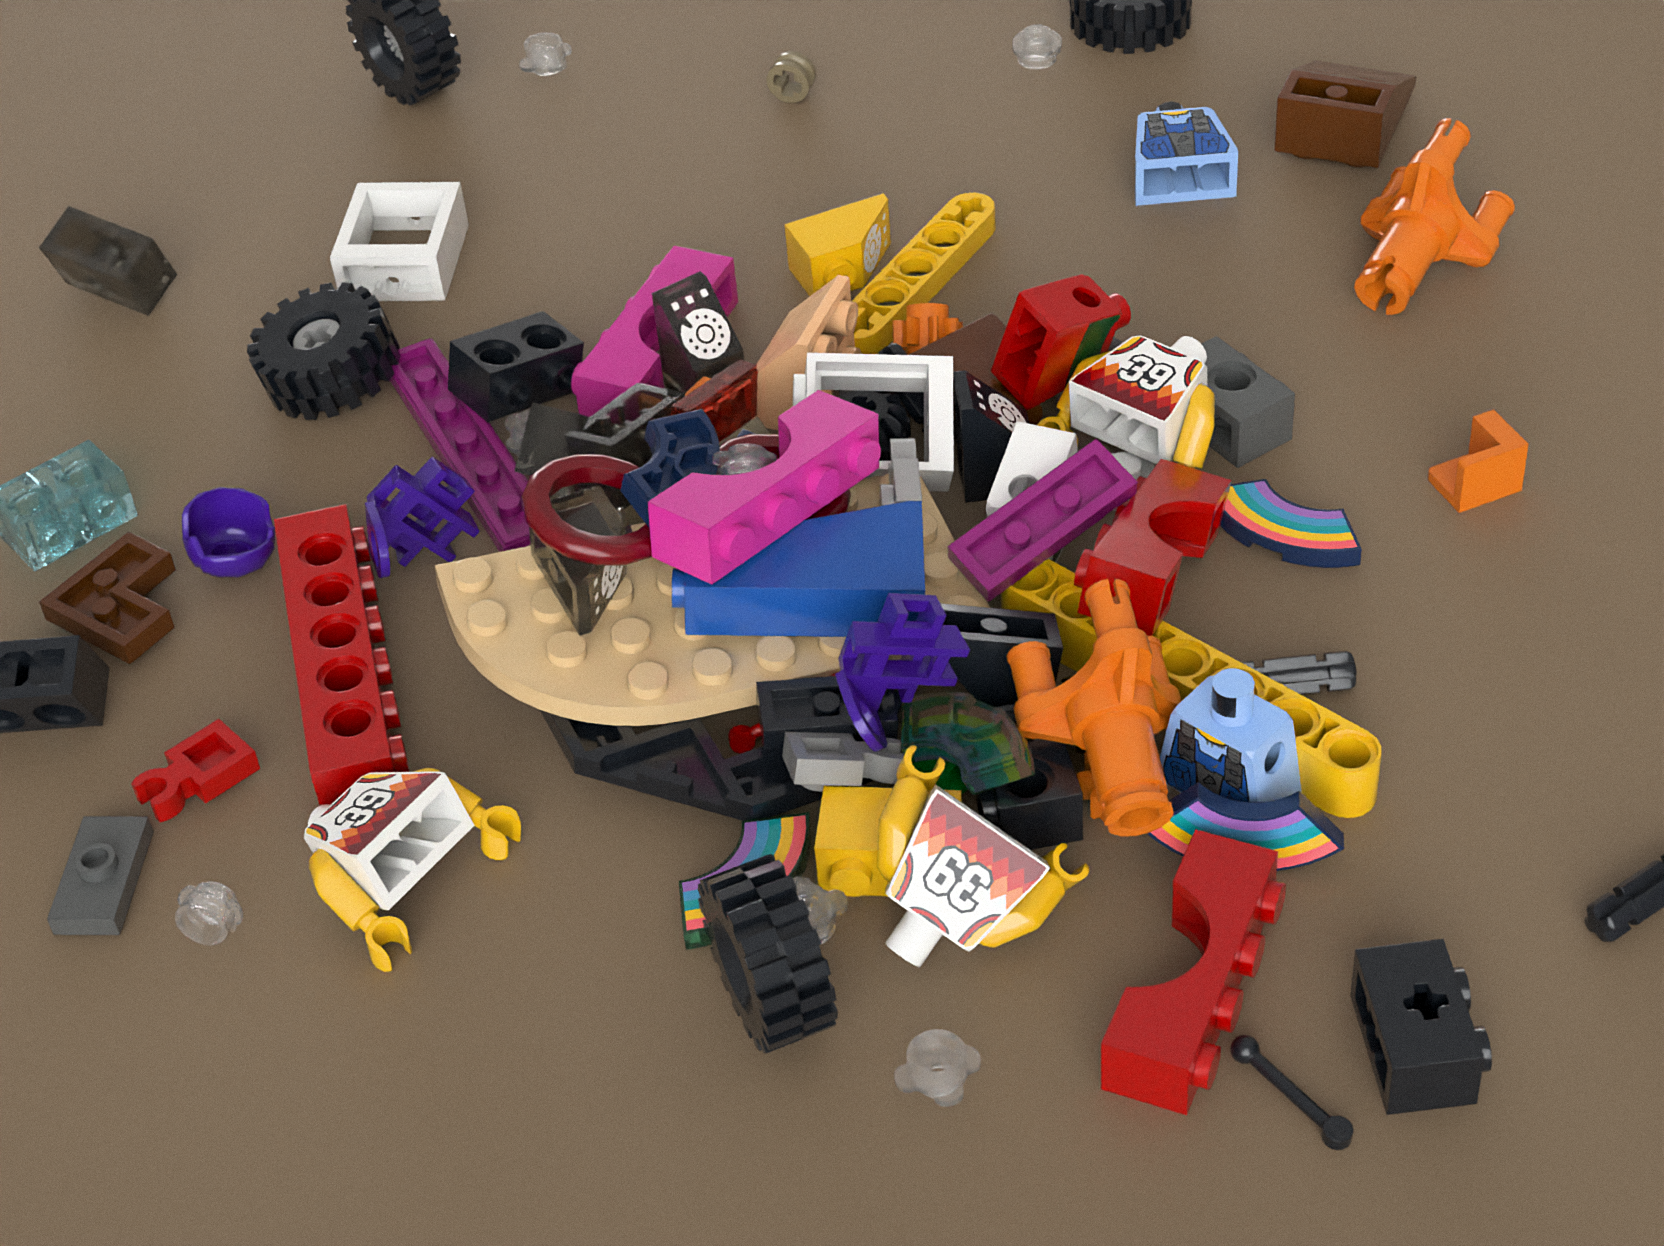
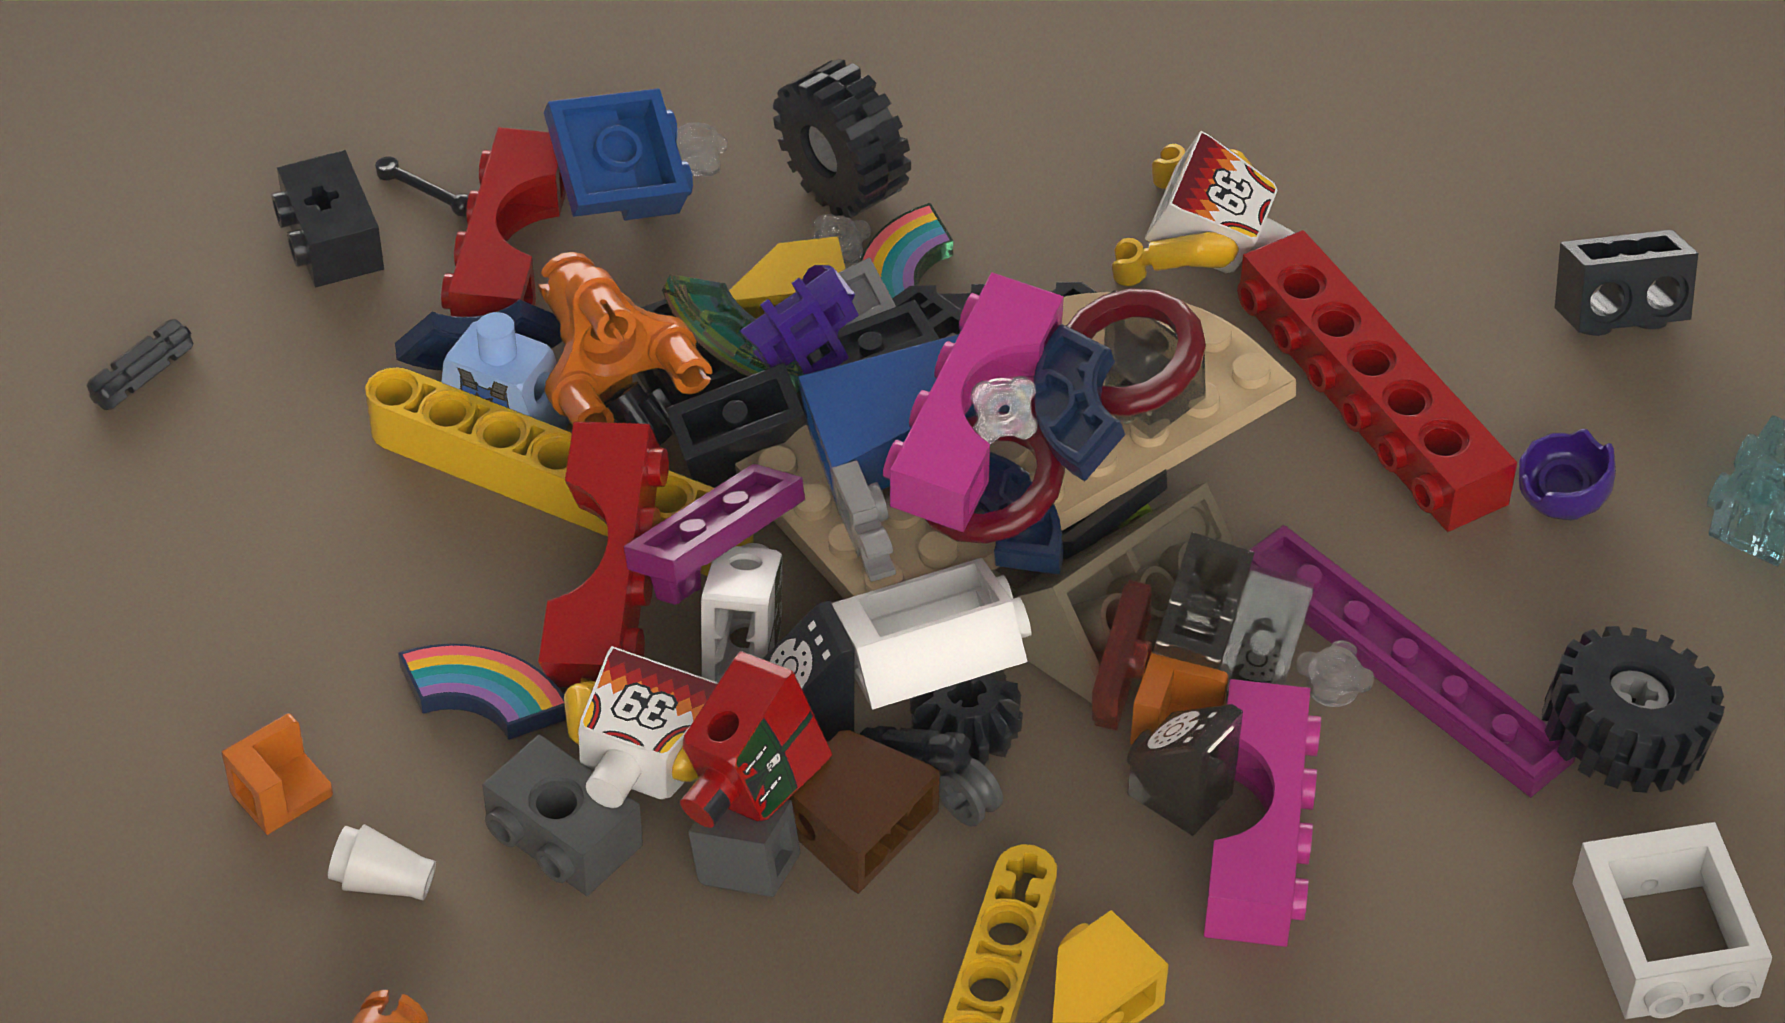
camera: 160 degrees right, 5 degrees up
reddish brown plate [39,531,176,664] -> none
dark grey plate [47,816,154,935] -> none
red plate [131,719,260,822] -> none
clear plate [175,881,243,945] -> none
dark purple piece [365,456,480,578] -> none
black brick [448,311,584,422] -> none
light nougat slope [746,275,861,431] -> none
torso [877,745,1090,967] -> none
orange gear [893,303,963,355] -> none
axle [1241,651,1357,695] -> none
none -> white cone [328,824,436,901]
none -> blue plate [543,88,693,221]

